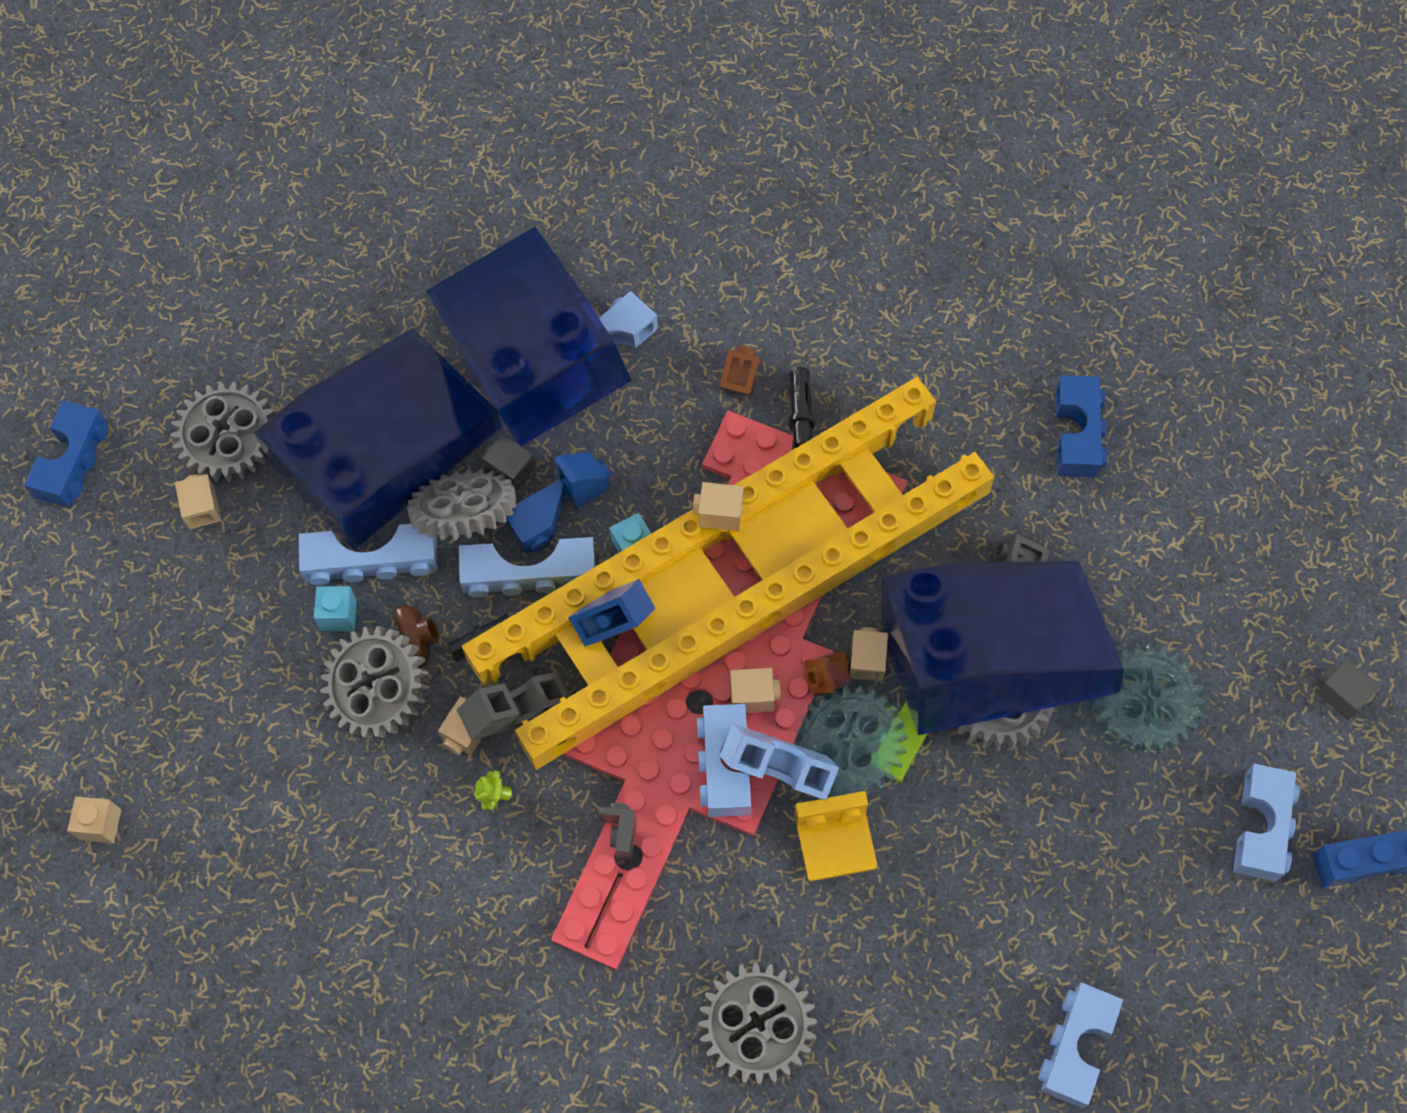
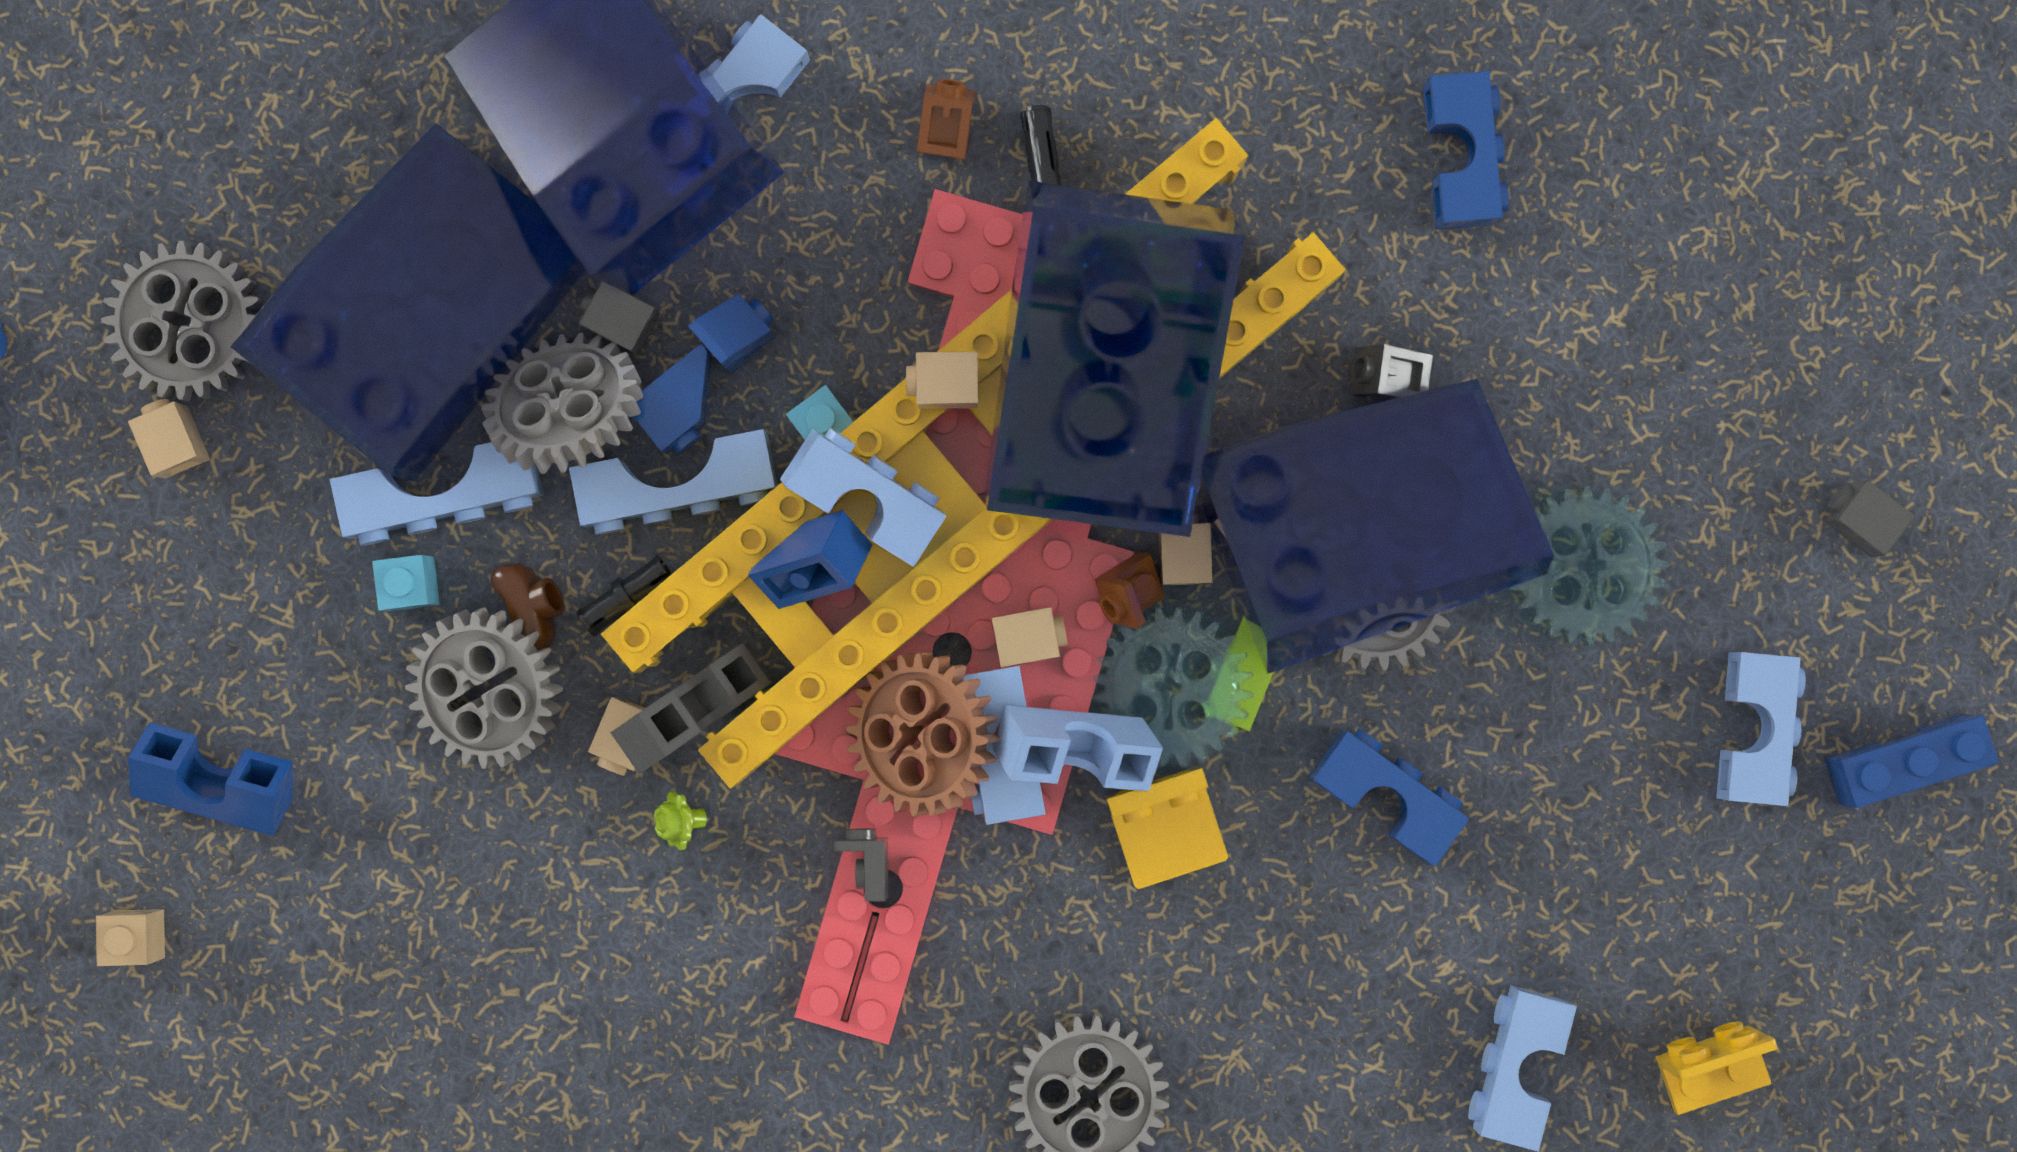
camera: 10 degrees left, 20 degrees up
none -> blue arch [128,722,293,836]
none -> light blue arch [780,428,946,567]
none -> nougat gear [846,652,1000,817]
none -> clear blue slope [985,181,1245,537]
none -> blue arch [1308,728,1470,867]
none -> yellow bracket [1655,1021,1778,1115]

